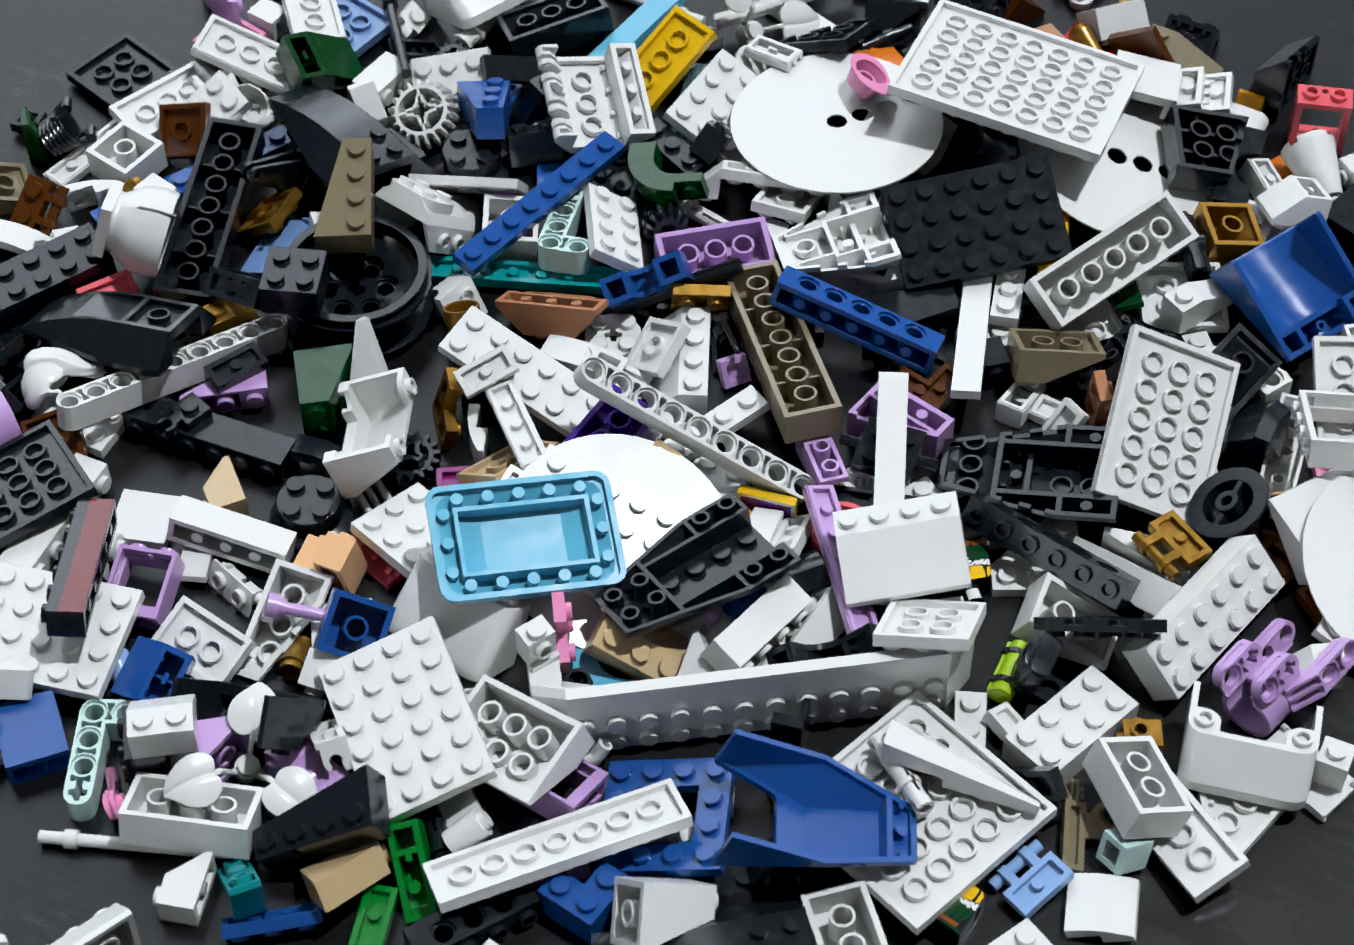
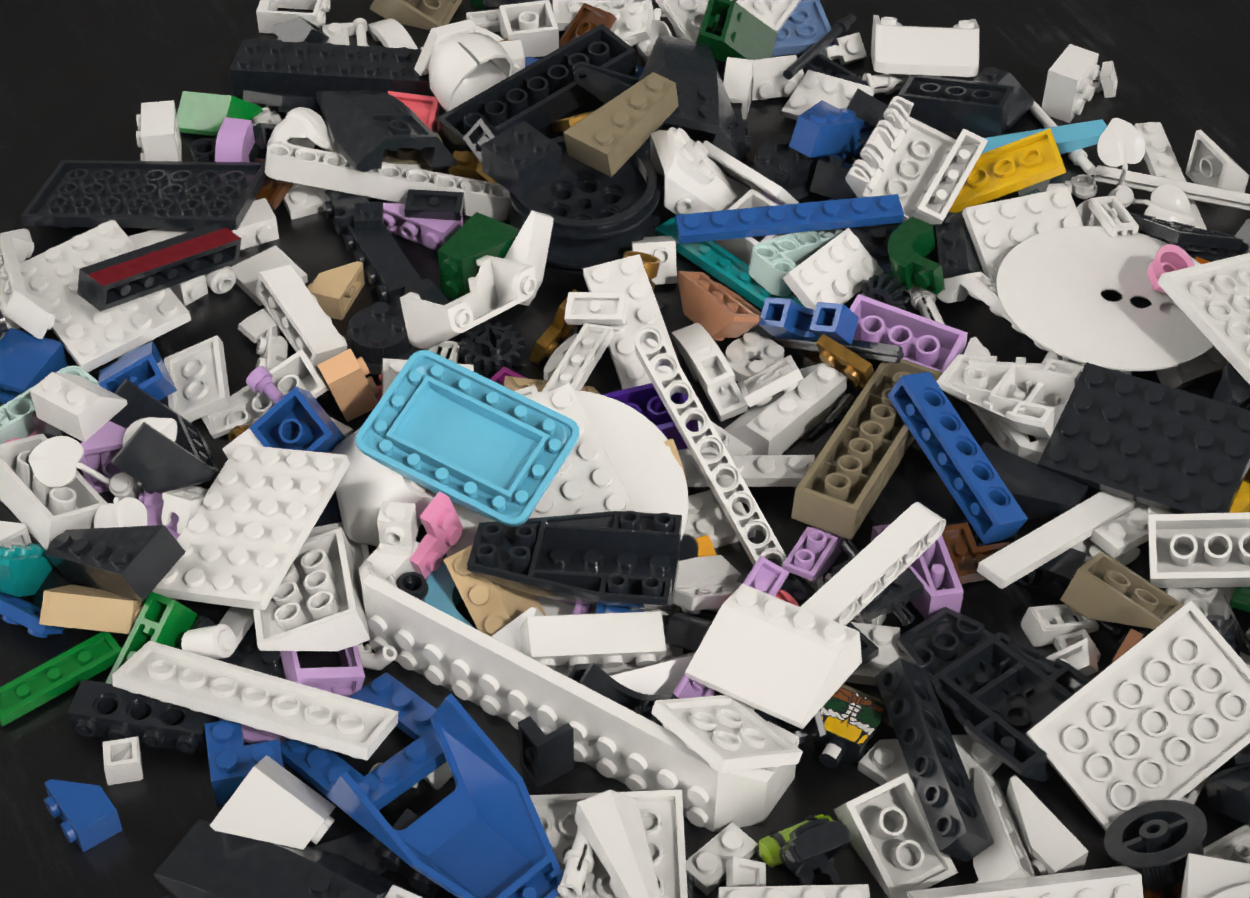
camera: 40 degrees right, 5 degrees down
reddish brown plate [9,174,70,237] -> none
lavender window [107,543,185,631] -> none
white gear [388,78,460,150] -> none
black brick [689,120,733,165] -> none
lavender tile [716,352,752,390] -> none
tile [737,484,798,520] -> none
white plate [750,186,826,225] -> none
black plate [1034,616,1167,639] -> none
pearl gold plate [1131,510,1213,581] -> none

